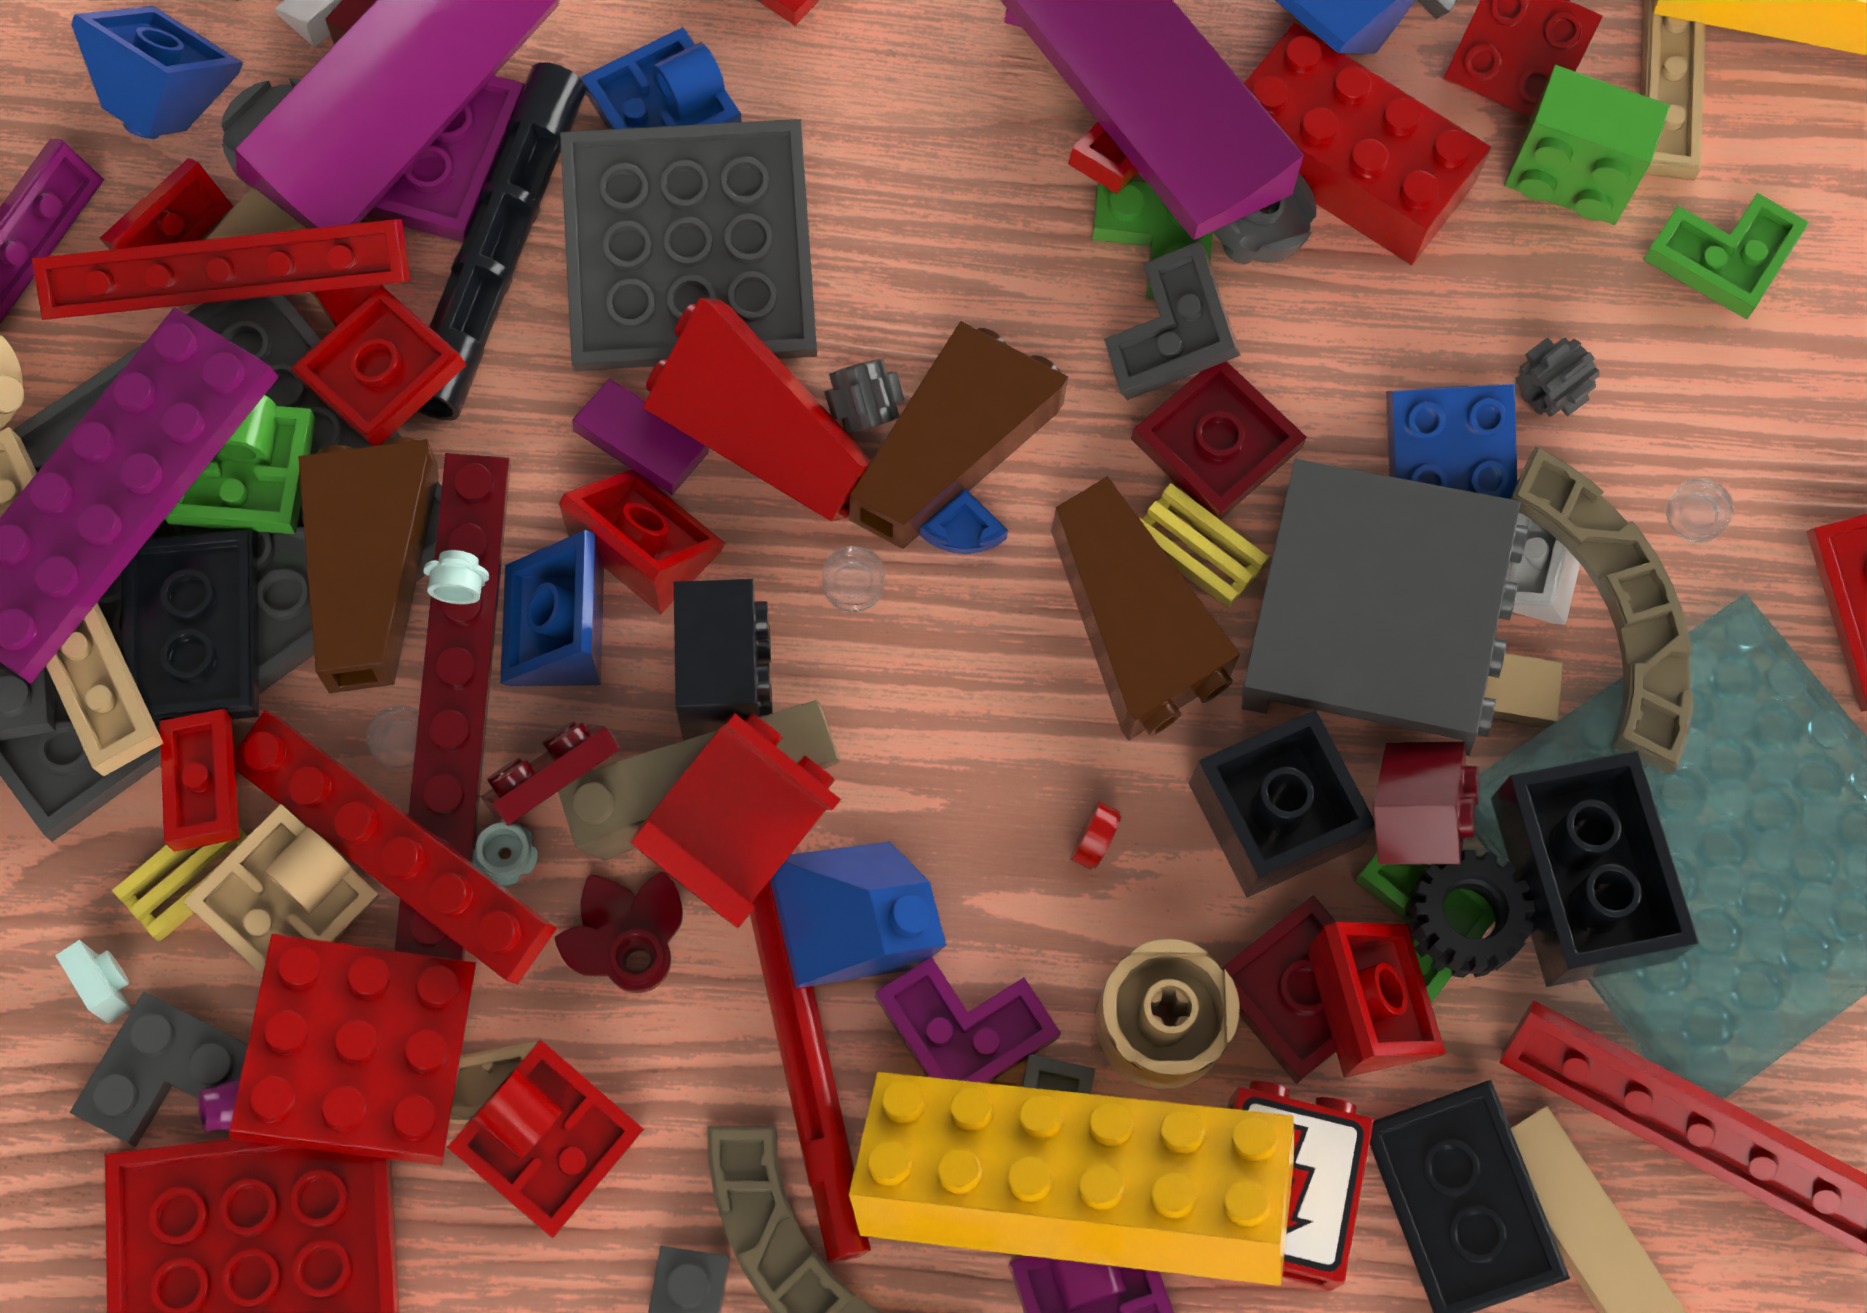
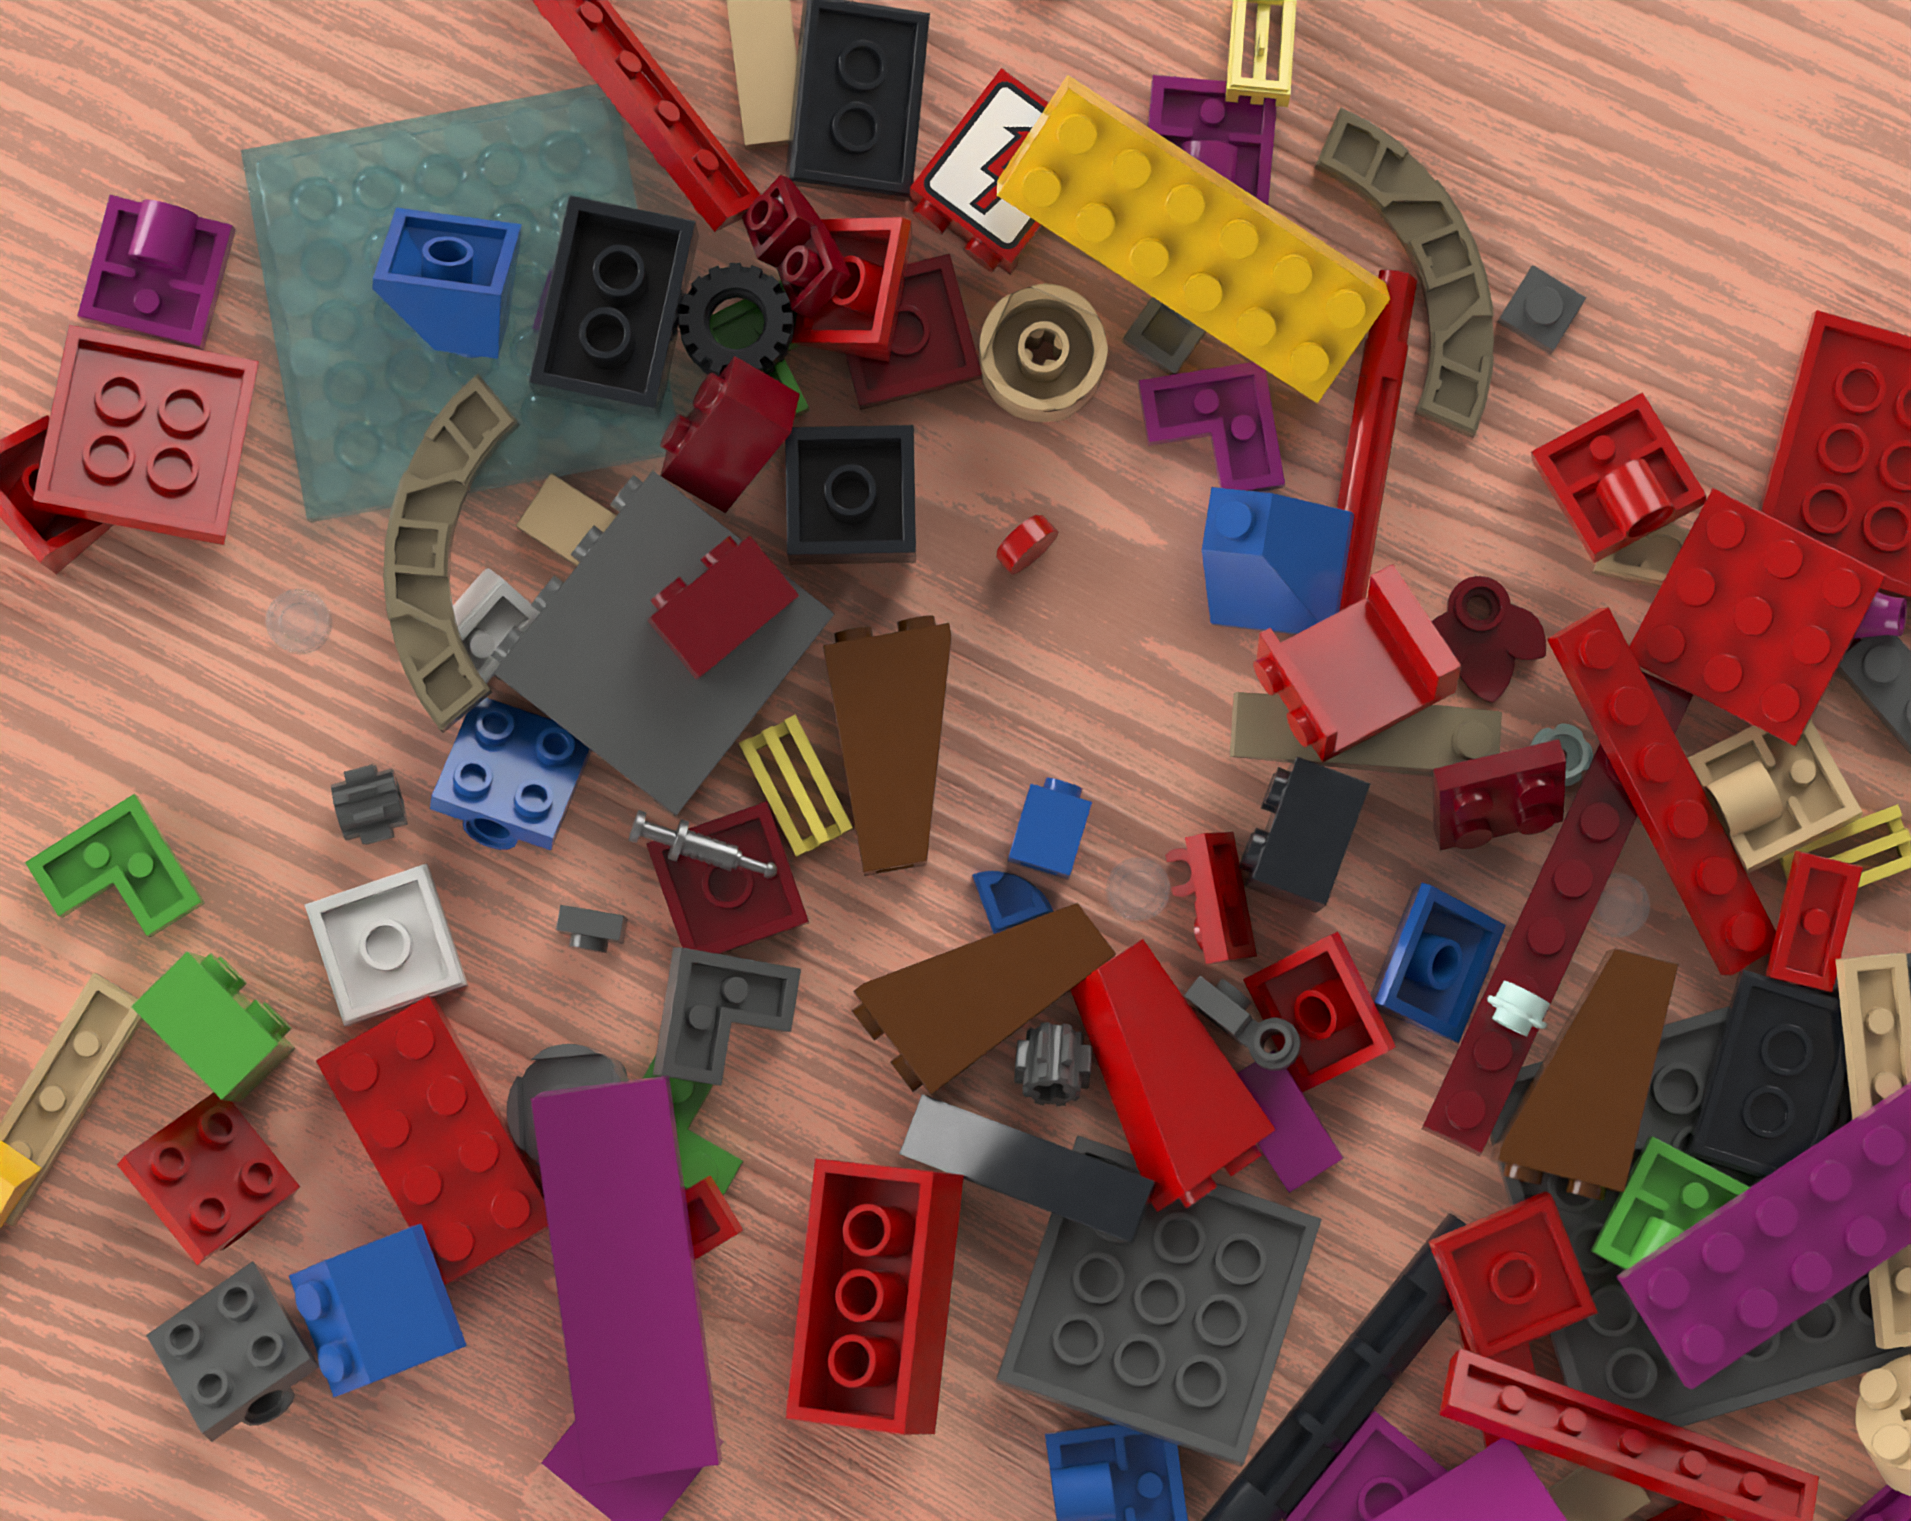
camera: 155 degrees left, 15 degrees up
none -> white tile [305,864,468,1027]
none -> blue slope [372,208,522,359]
none -> dark grey plate [556,905,628,953]
none -> flat silver piece [628,810,777,878]
none -> dark red brick [647,535,800,680]
none -> dark red slope [742,174,851,319]
none -> red brick [785,1158,964,1435]
none -> black slope [899,1094,1157,1244]
none -> blue brick [1007,777,1092,880]
none -> red plate [1165,831,1257,964]
none -> dark grey plate [1184,976,1301,1071]

